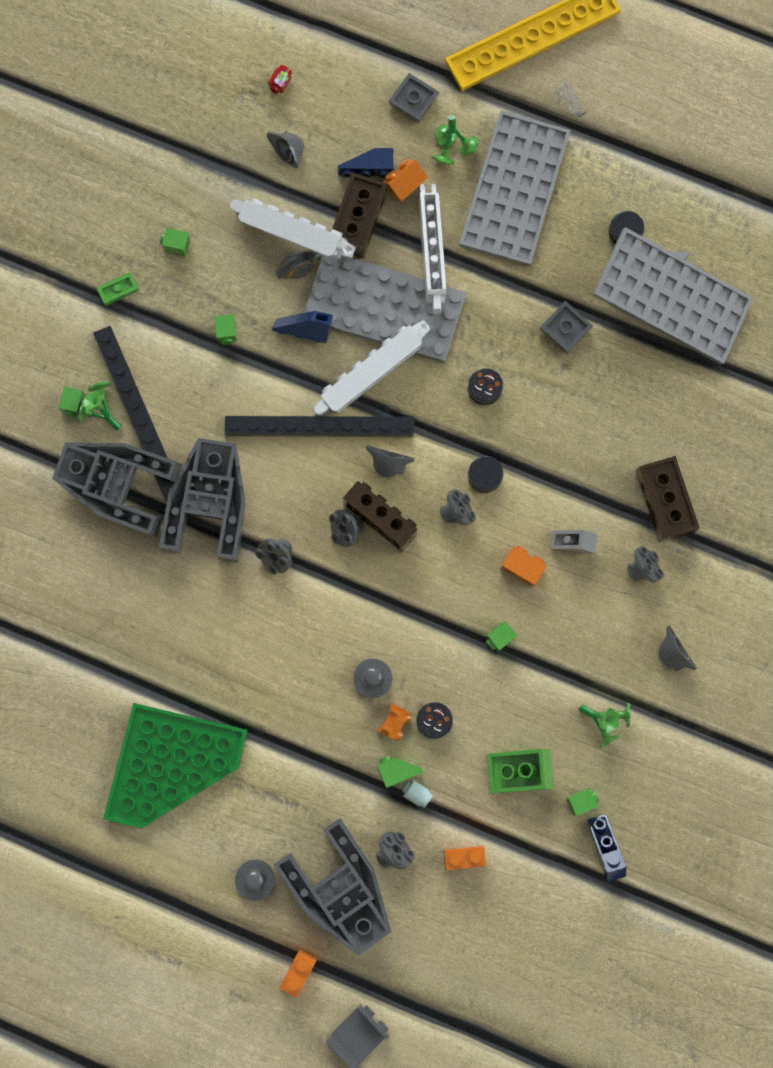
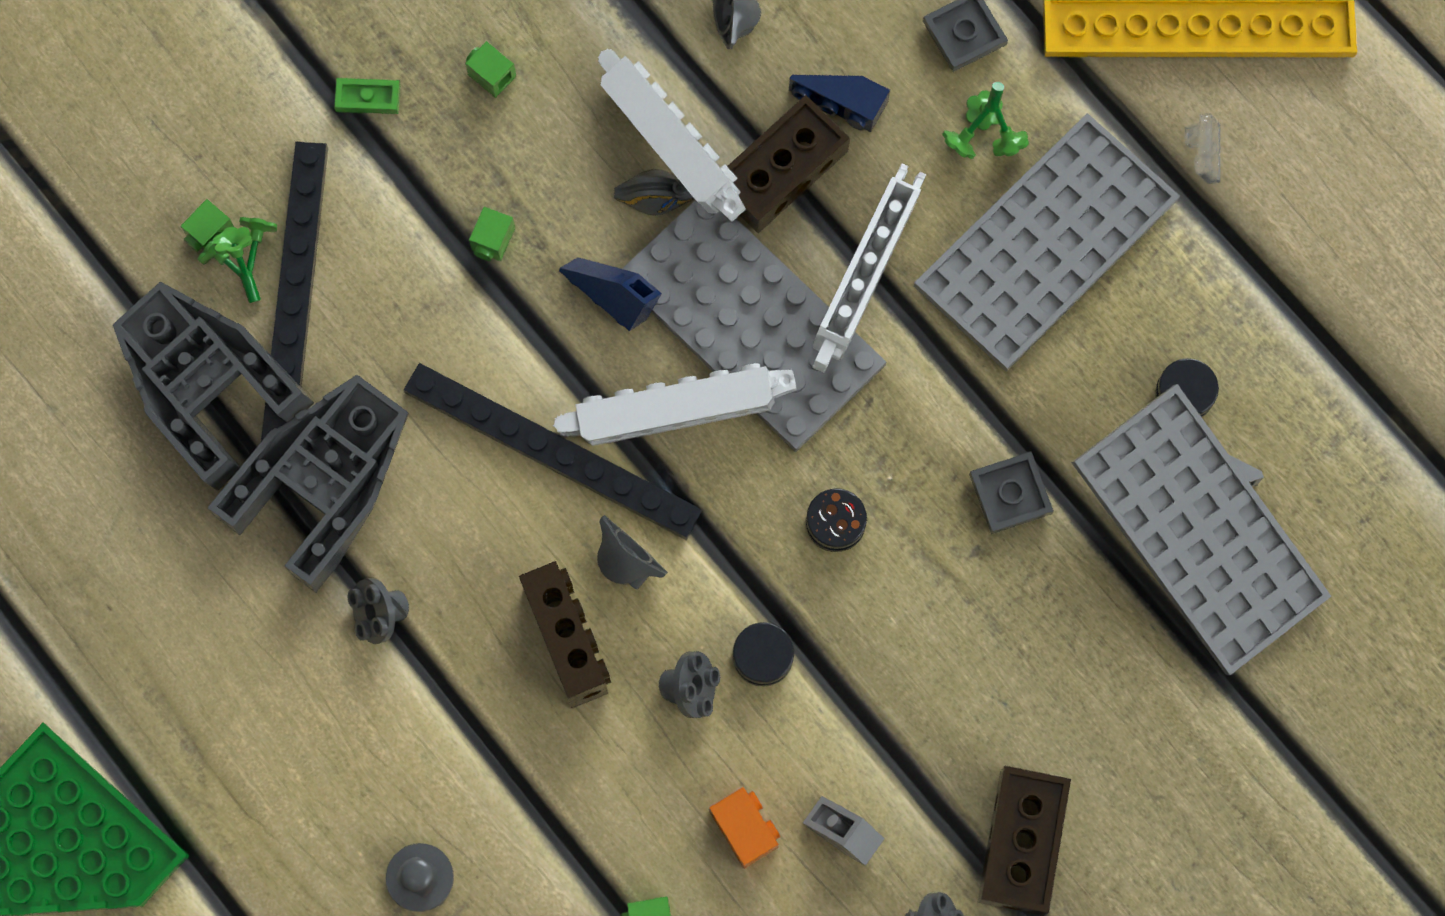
camera: 30 degrees right, 5 degrees down
dark grey plate [329,509,364,547] -> none
orange brick [384,159,428,202] -> none

